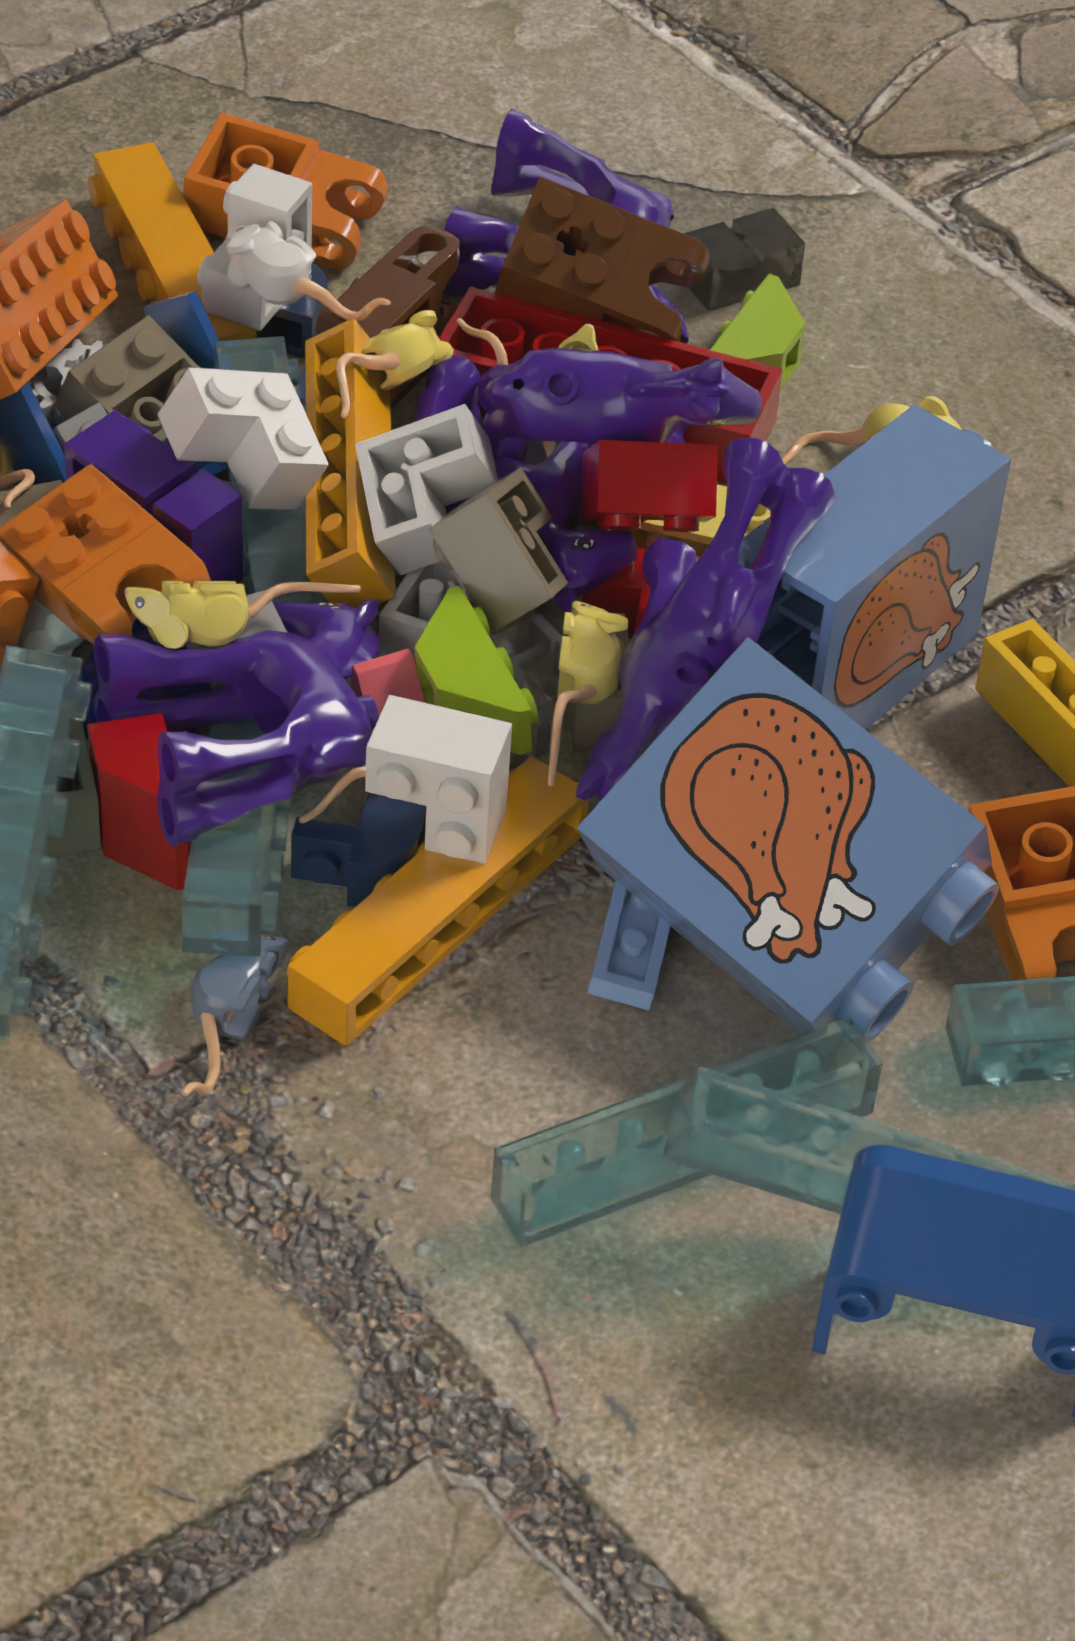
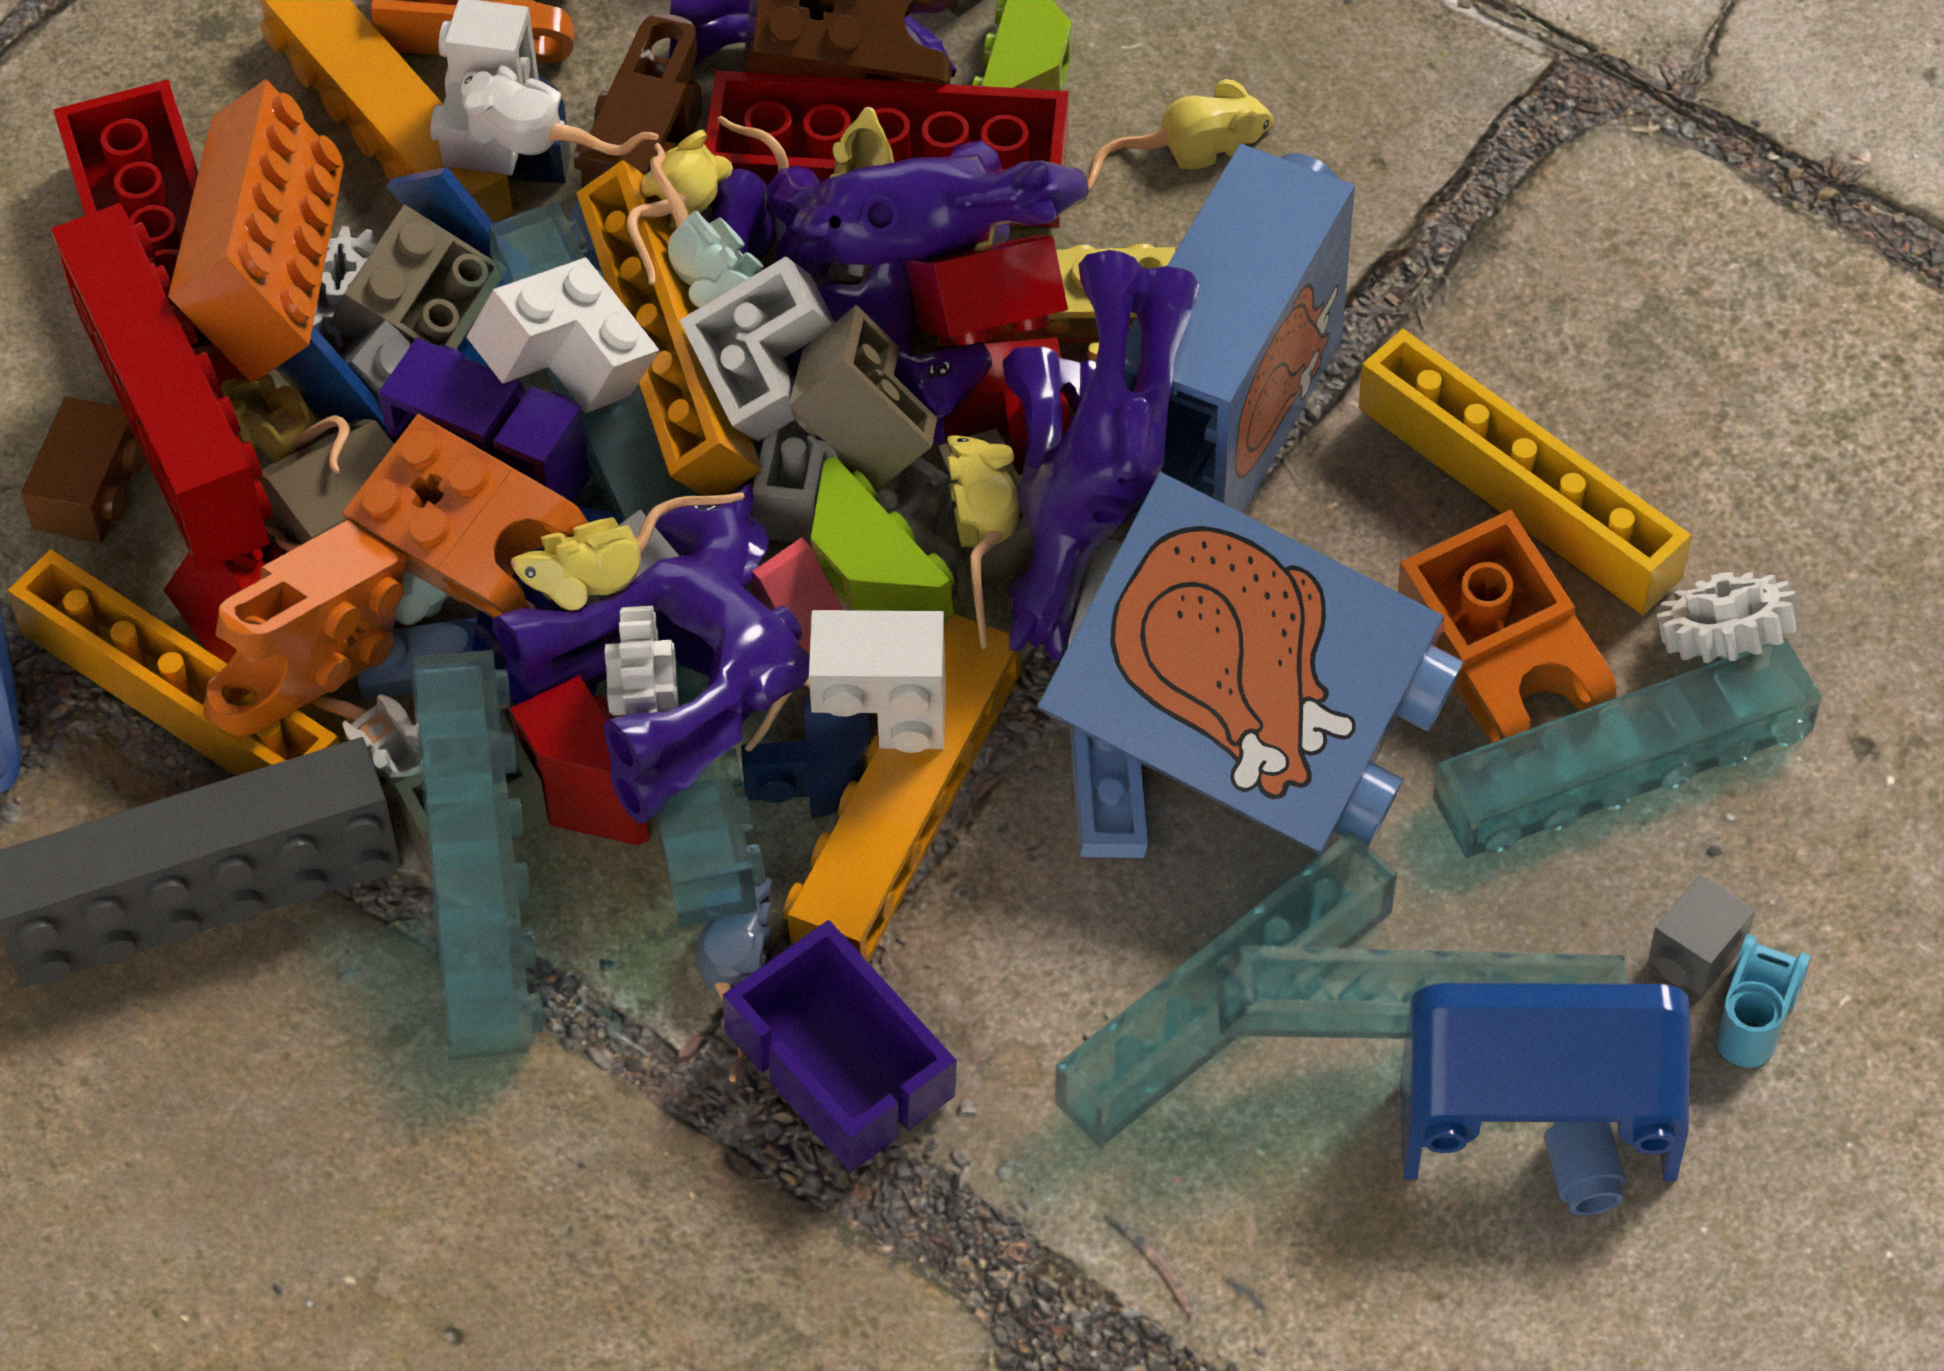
camera: 10 degrees left, 10 degrees up
none -> white gear [605,606,678,715]
none -> light aqua animal [650,143,764,308]
none -> dark purple piece [723,919,957,1173]
none -> medium blue brick [1543,1122,1626,1216]

